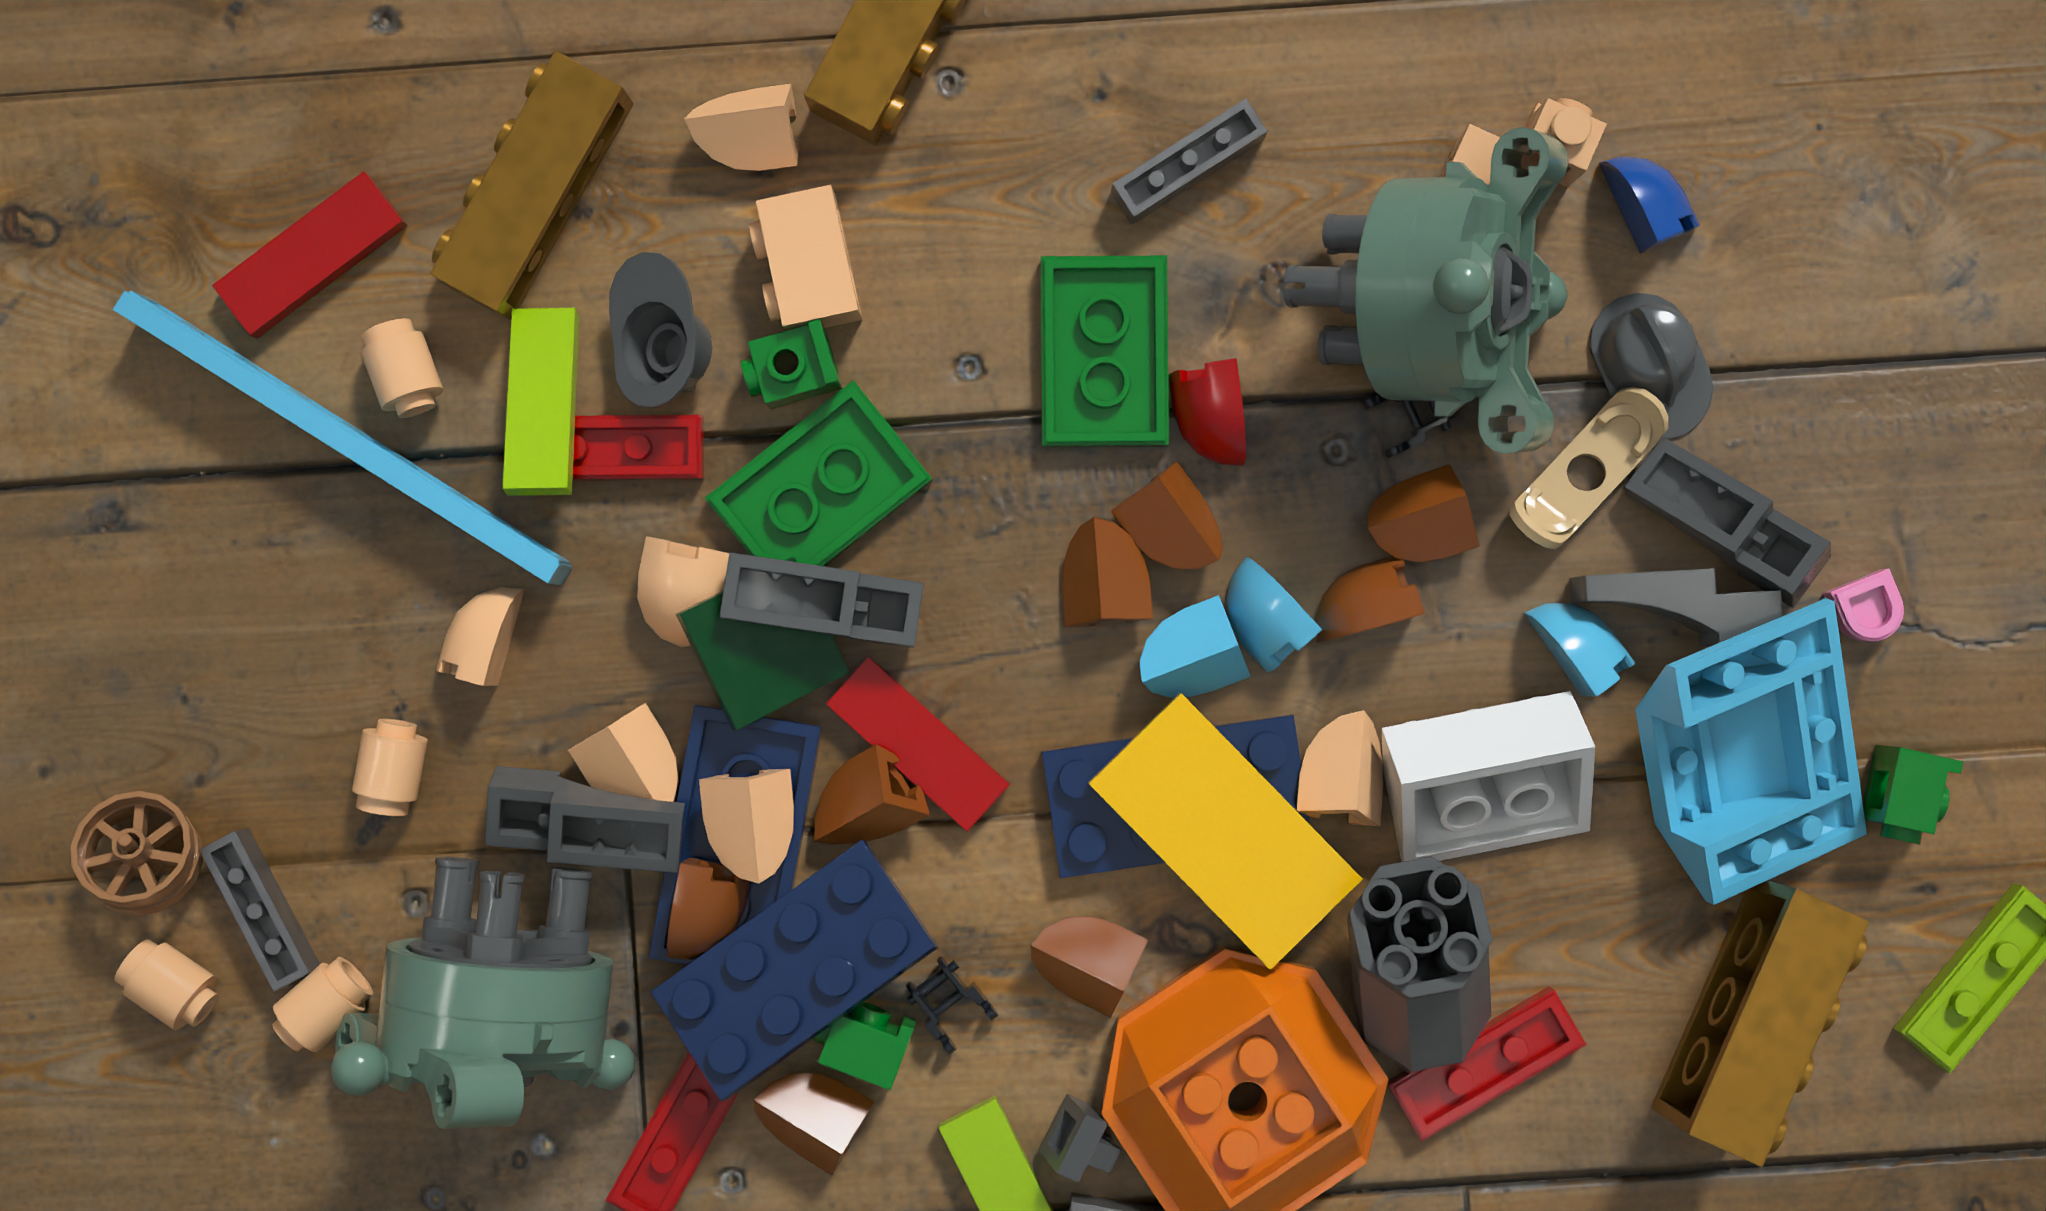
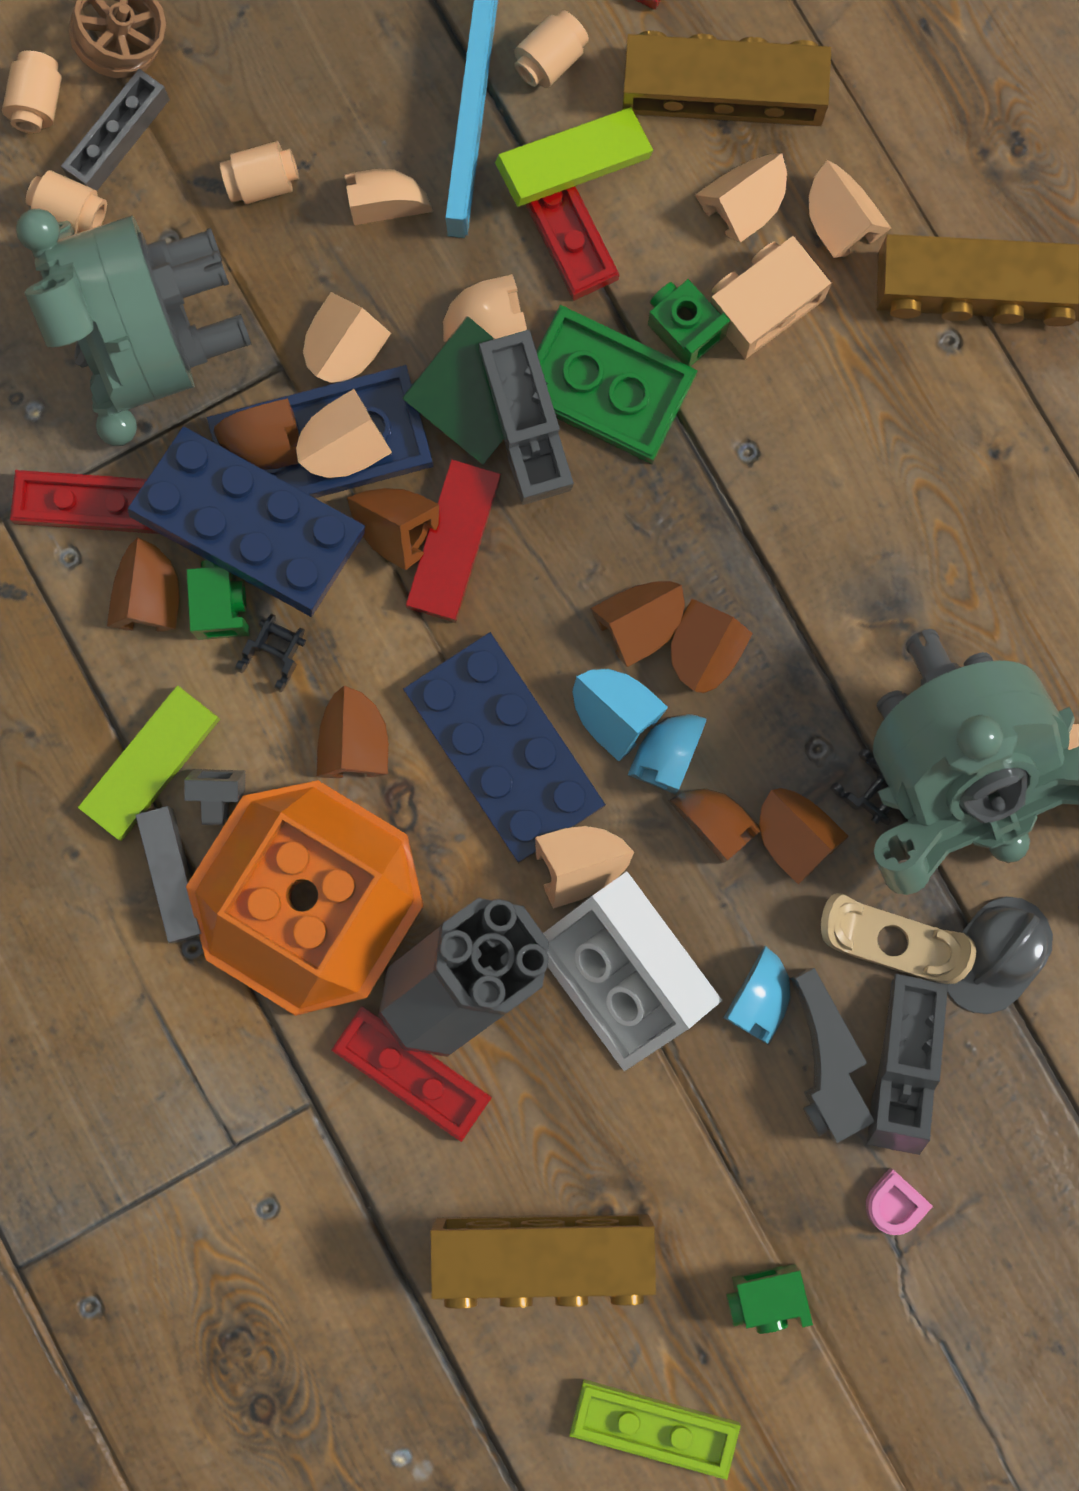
camera: 65 degrees right, 5 degrees down
dark grey slope [485,766,685,873] -> none
dark grey piece [609,252,713,408] -> none
green tile [1041,255,1169,448] -> none
yellow tile [1088,693,1363,970] -> none
flat silver piece [1111,98,1268,224] -> none
red brick [1168,358,1246,466] -> none
medium azure slope [1635,598,1867,905] -> none
none -> light nougat brick [695,153,787,243]

